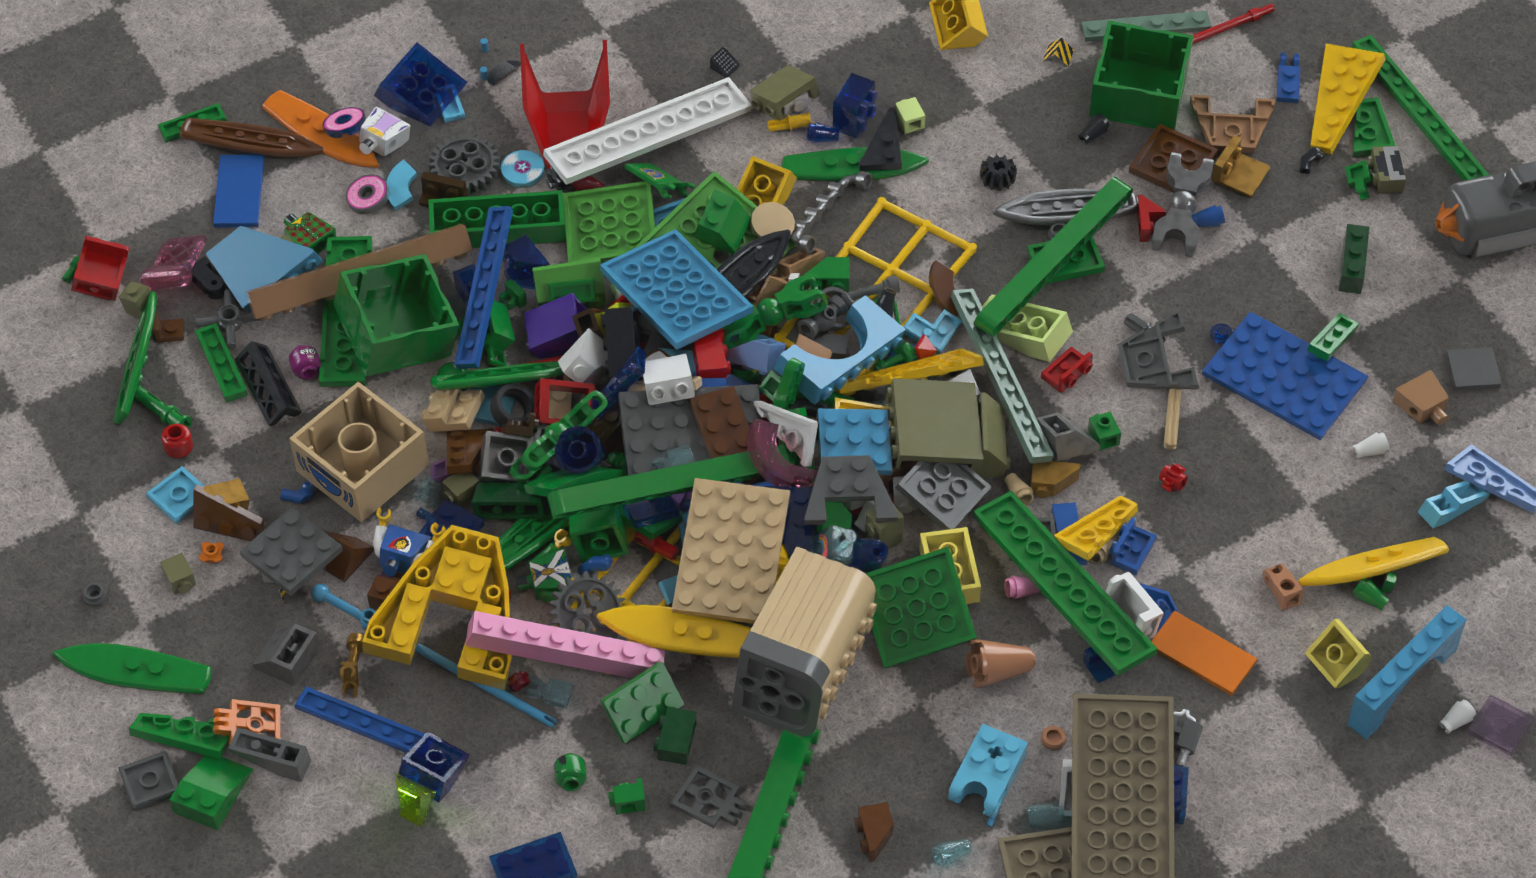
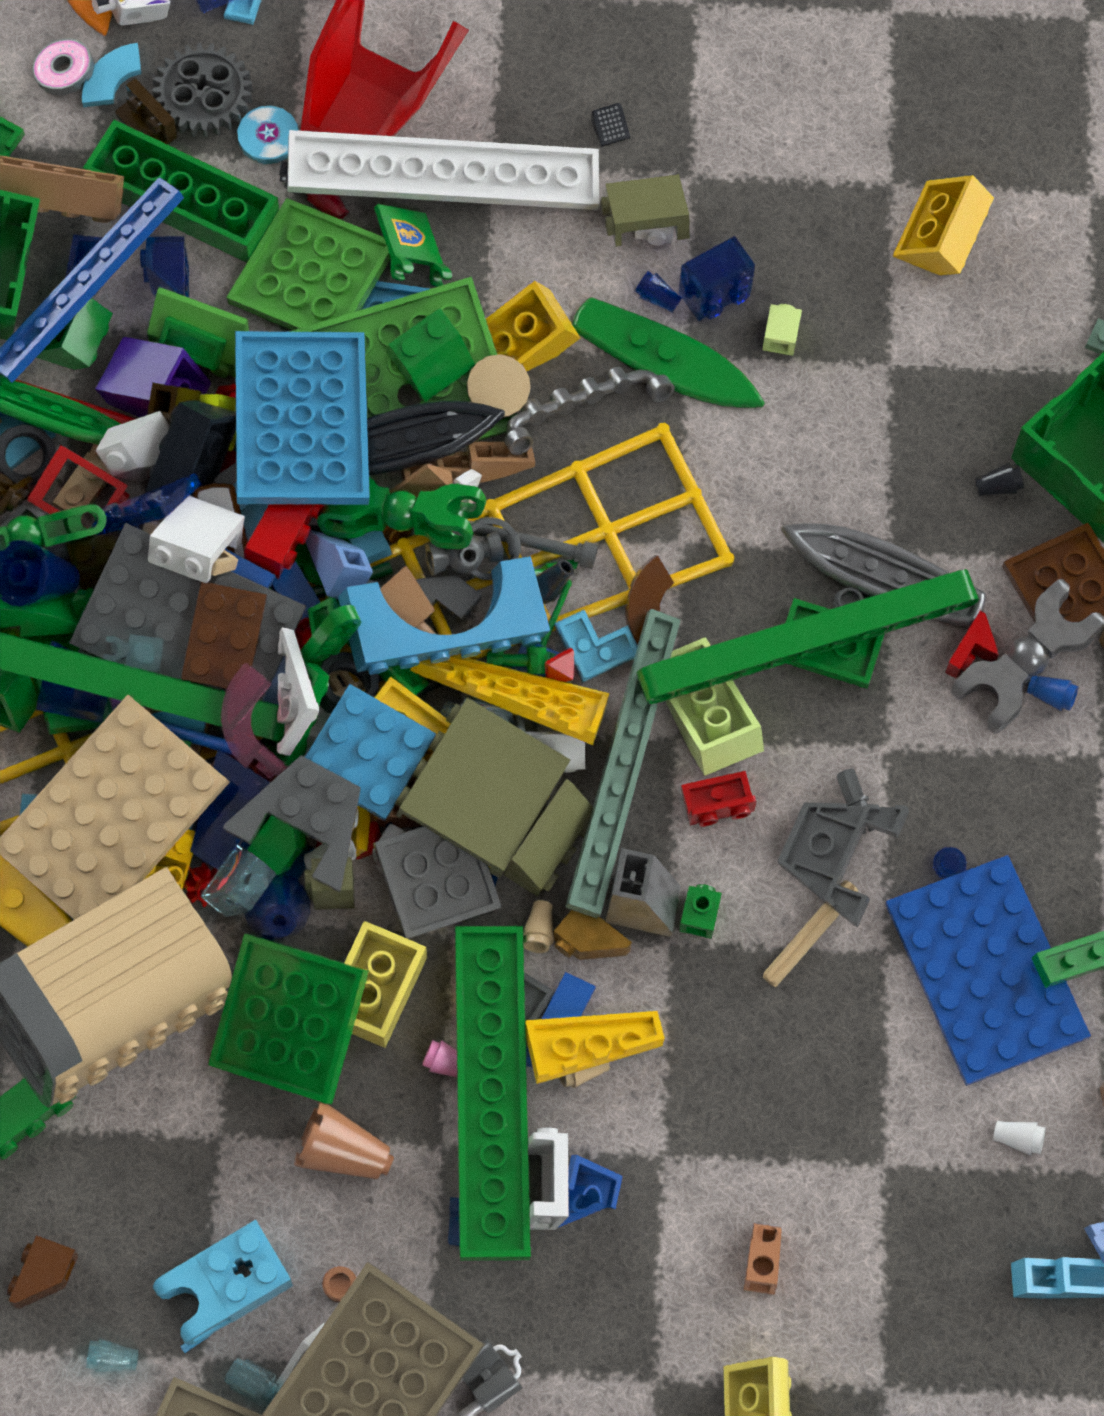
camera: 30 degrees right, 15 degrees up
green slope [485,344,507,367] -> none
green tile [499,279,527,310] -> none
red axle [634,531,679,560] -> none
yellow axle [767,112,812,132] -> none
green slope [804,257,850,292] -> none
black wing [859,107,902,171] -> none
black gear [980,153,1017,191] -> none
sticker [1043,38,1074,66] -> none
blue bracket [1109,517,1157,575] -> none
orange tile [1151,611,1258,696] -> none
red gear [1159,463,1188,492] -> none
yellow piece [1298,537,1449,586] -> none
green cone [1352,579,1390,611] -> none
green tile [1381,571,1397,594] -> none

